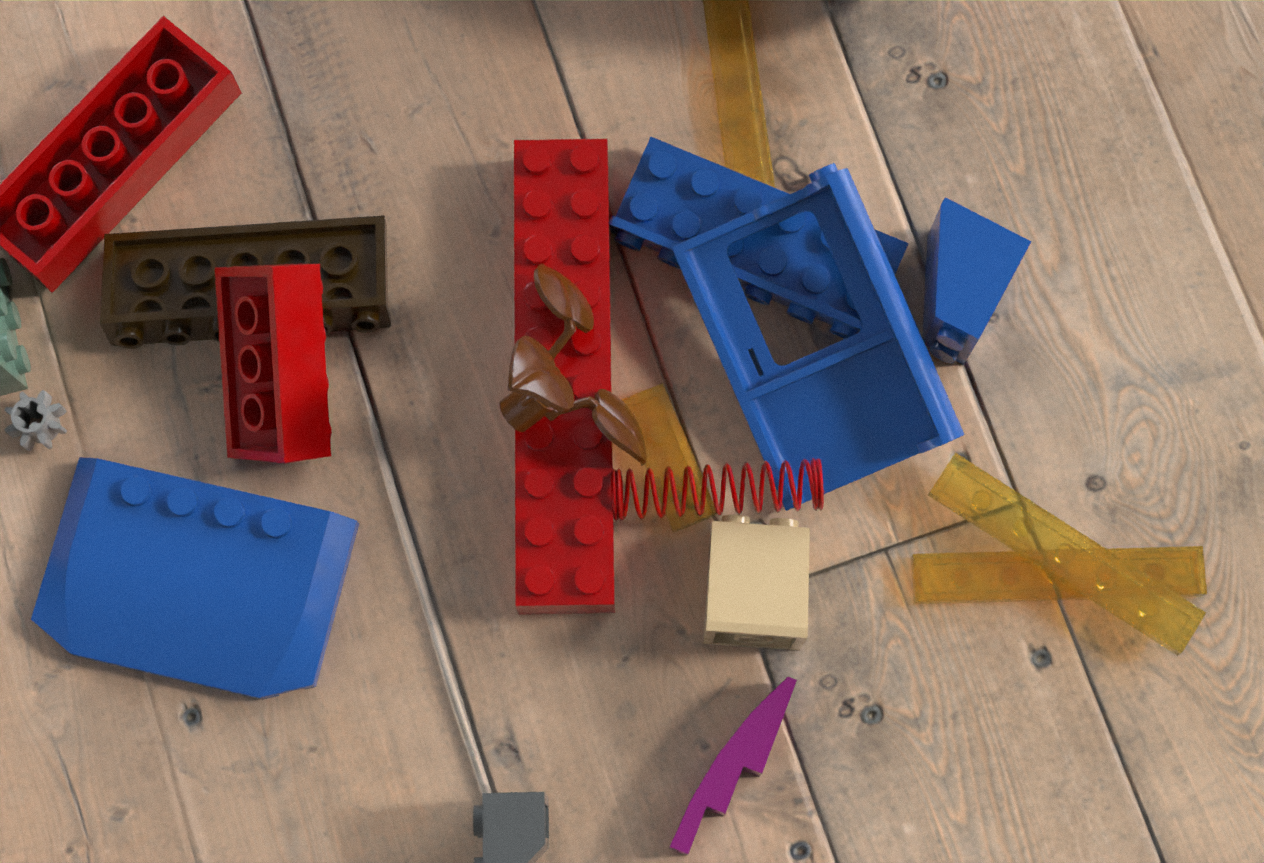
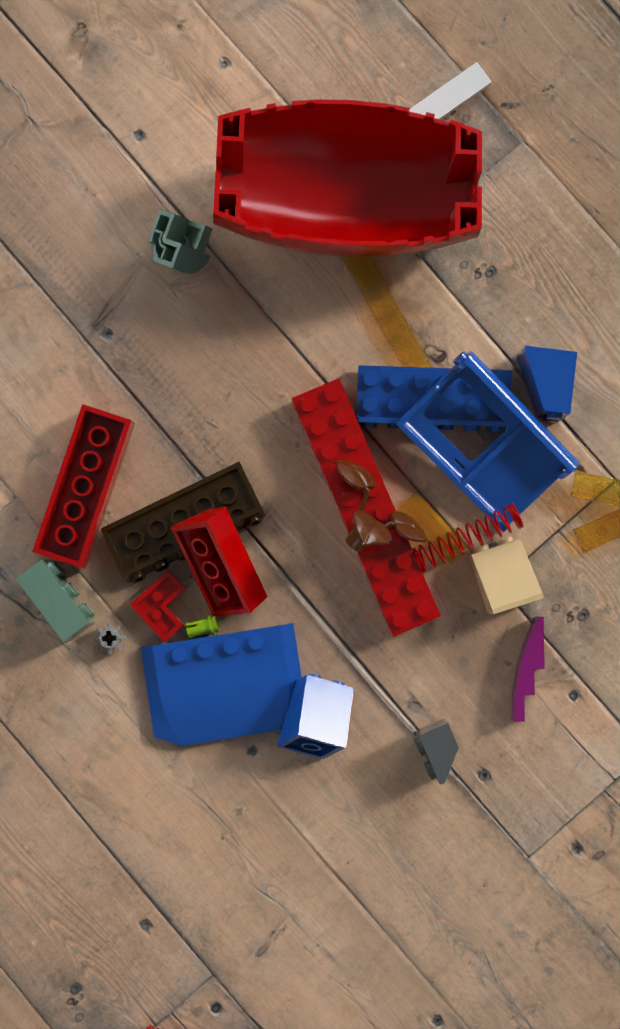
camera: 25 degrees left, 10 degrees up
none -> red plate [130,570,186,643]
none -> lime pin [186,615,220,639]
none -> slope [277,674,354,759]

